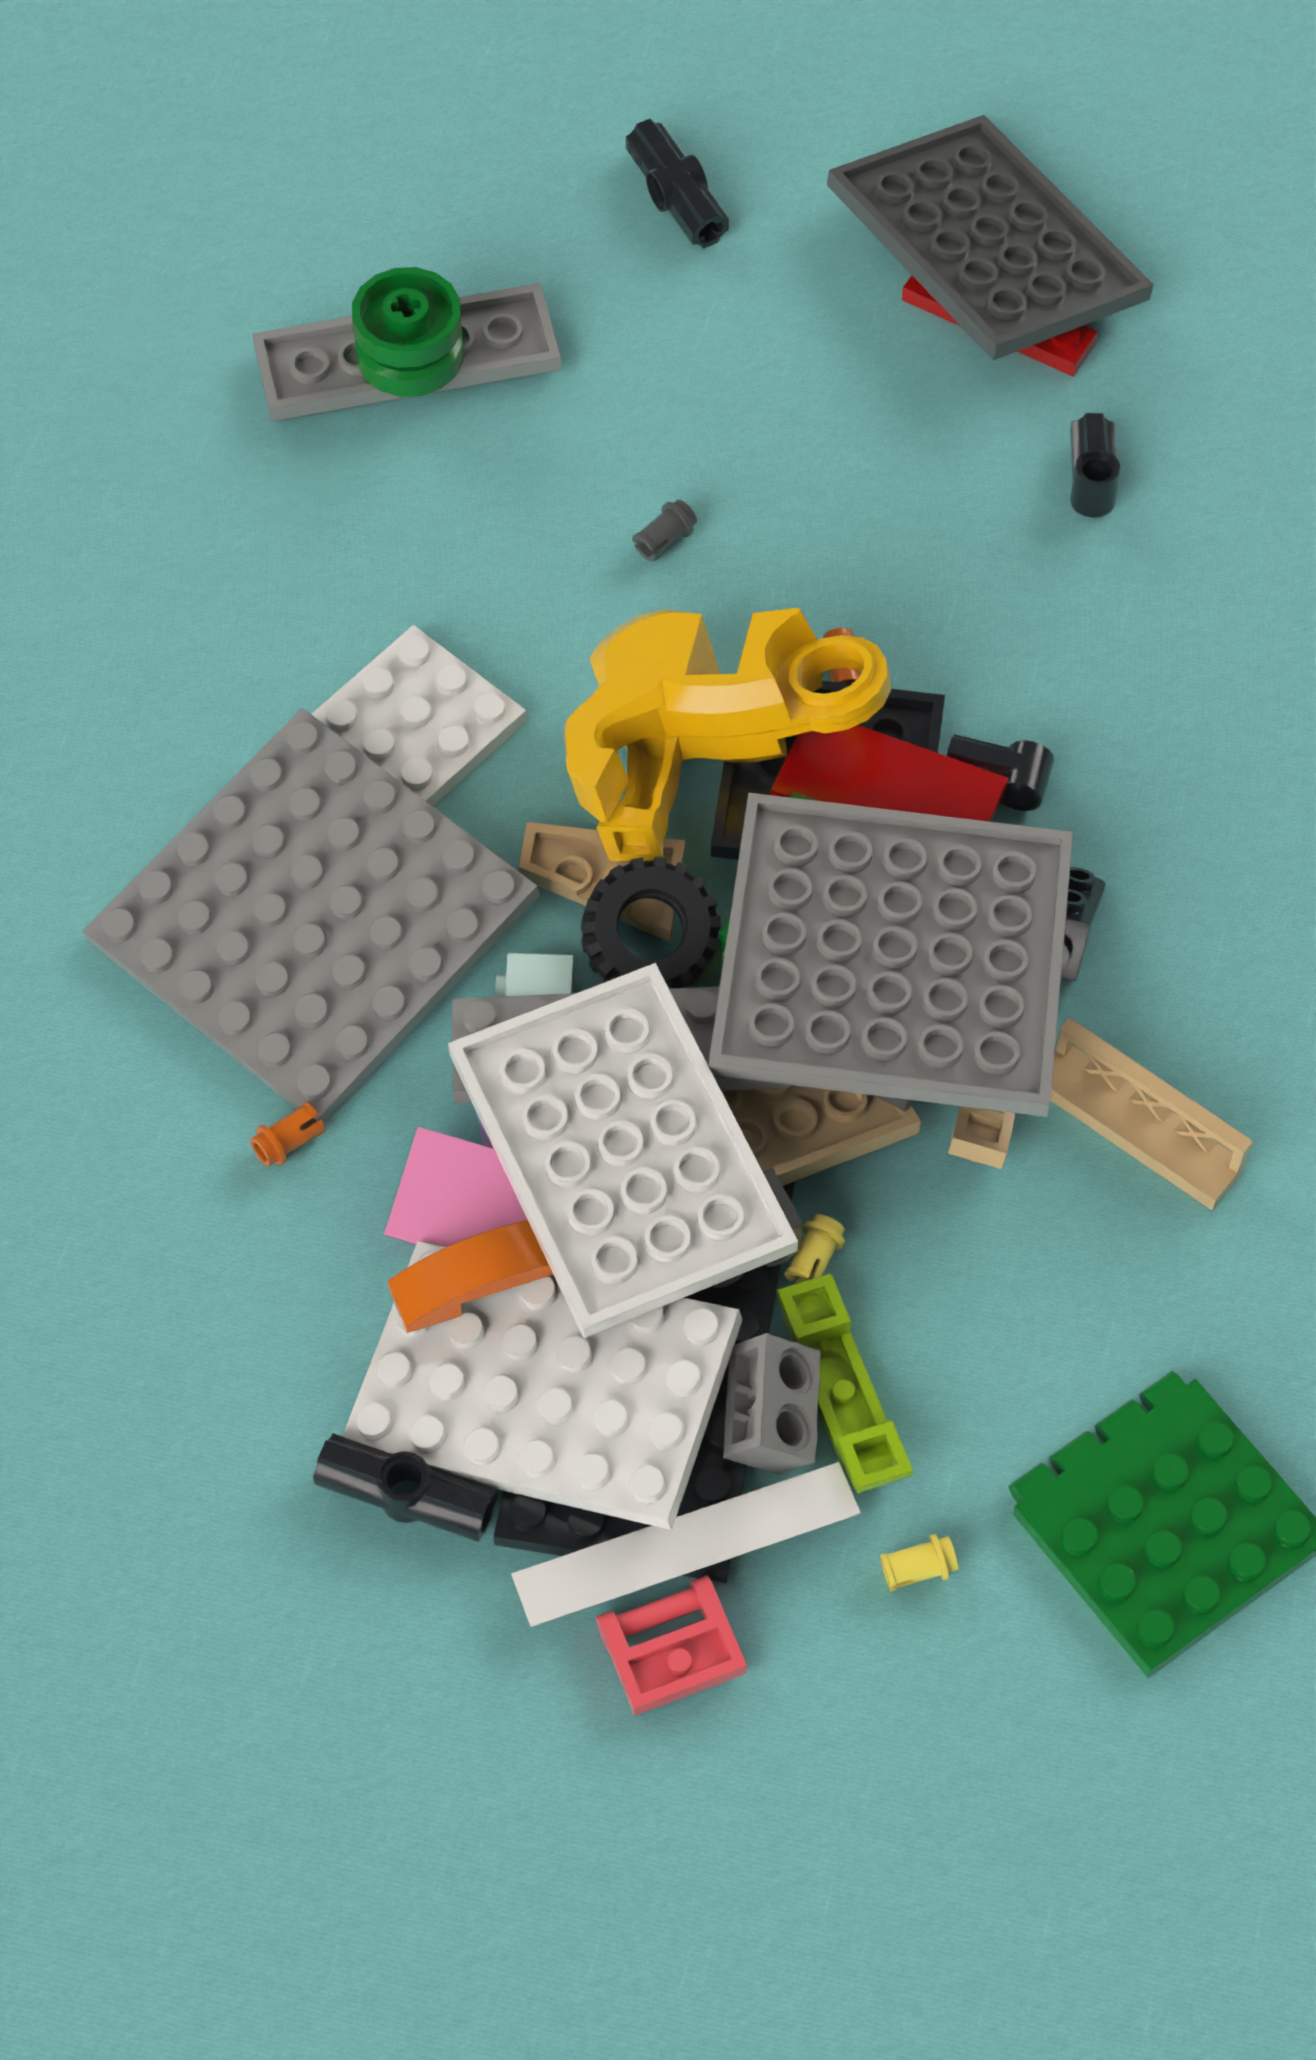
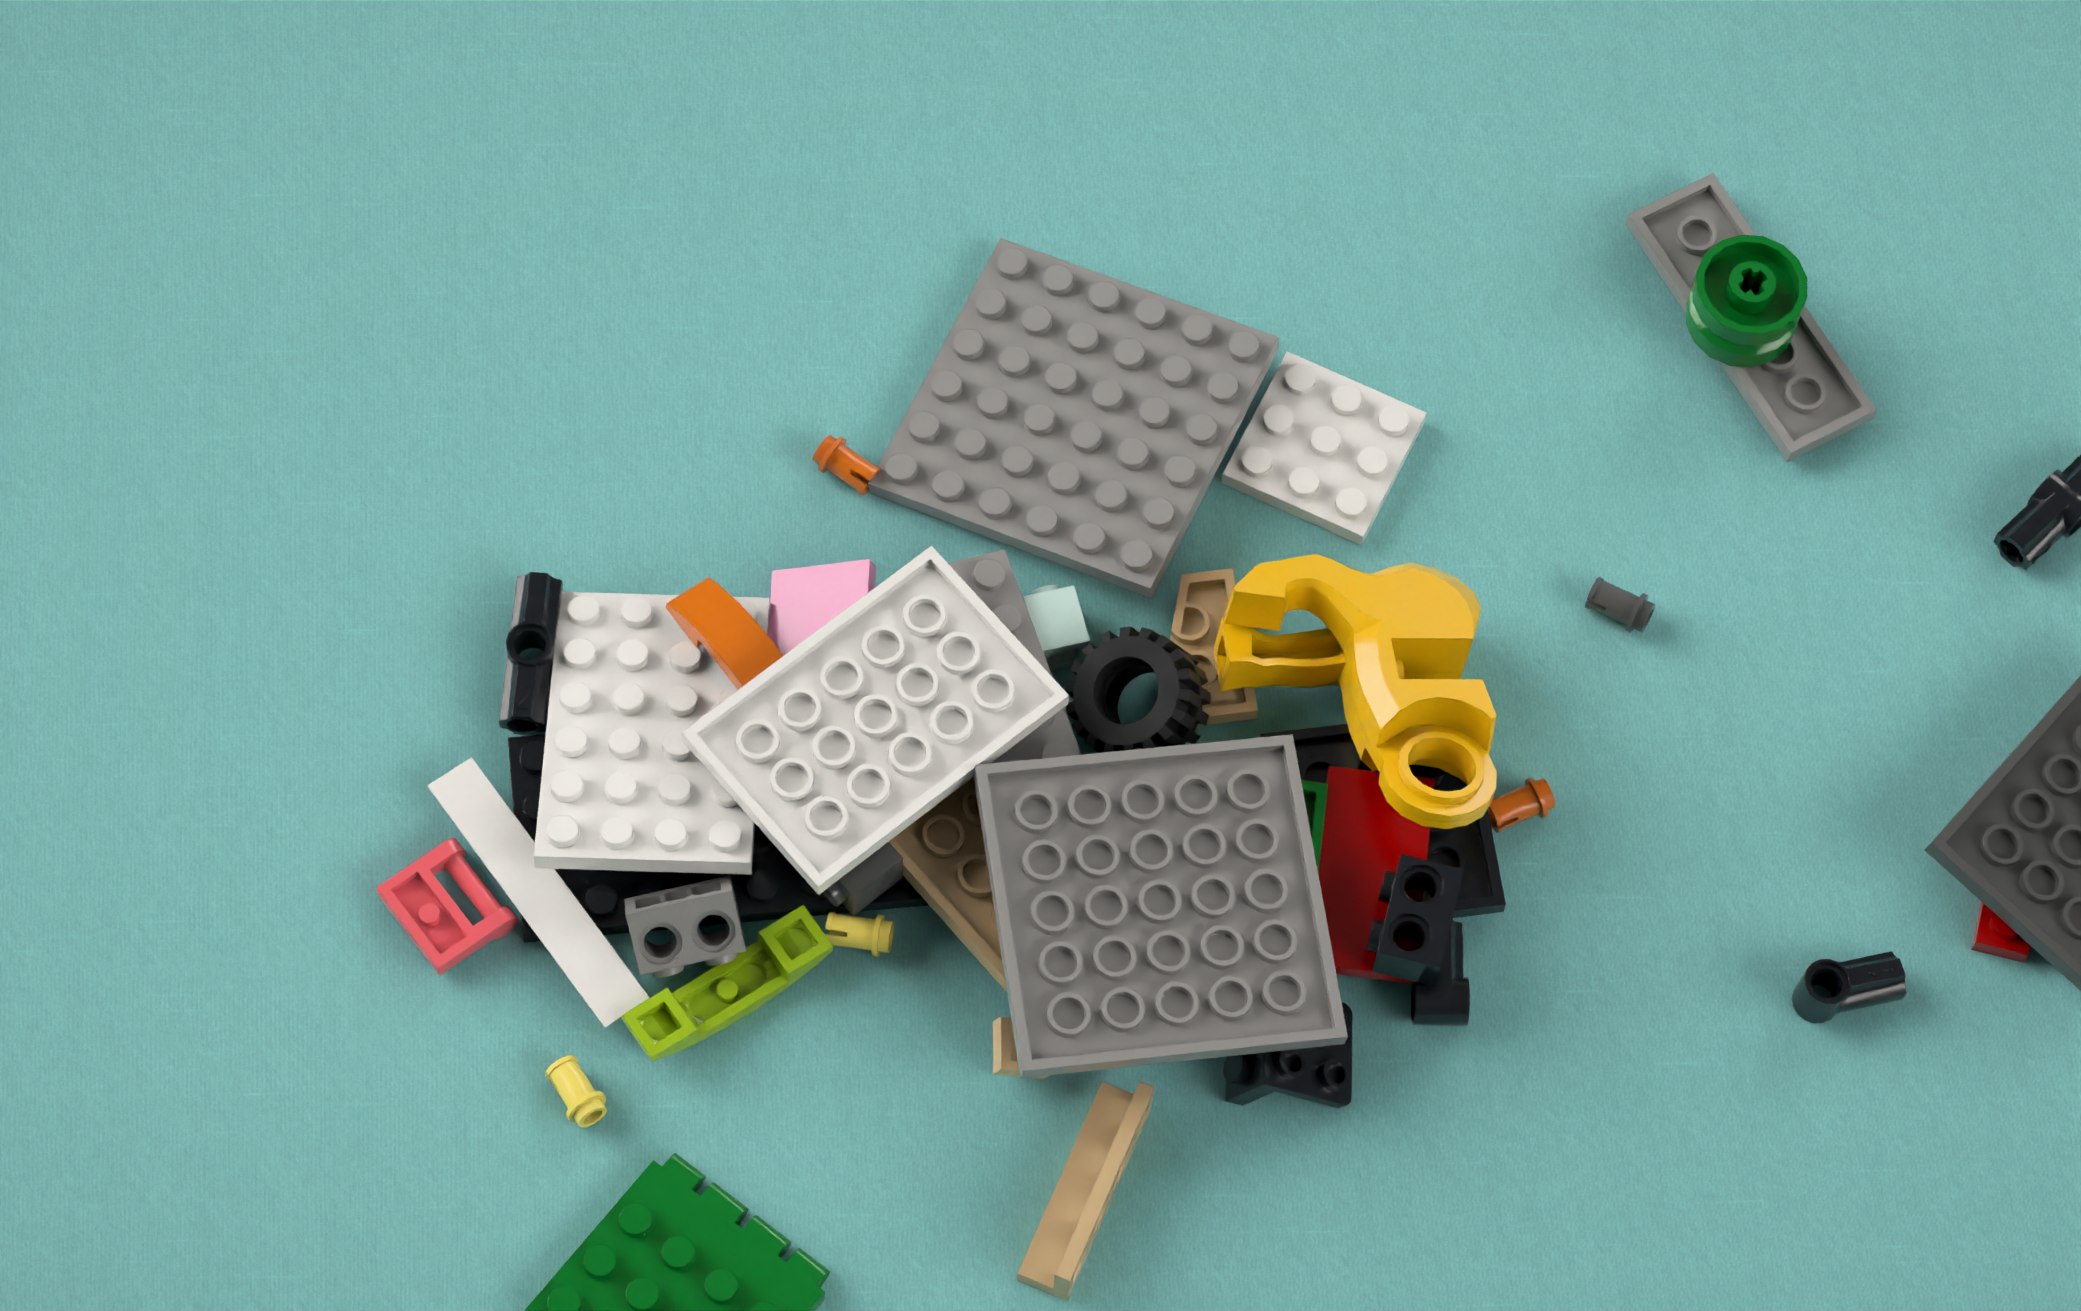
camera: 70 degrees right, 5 degrees up
none -> black brick [1366,854,1464,987]

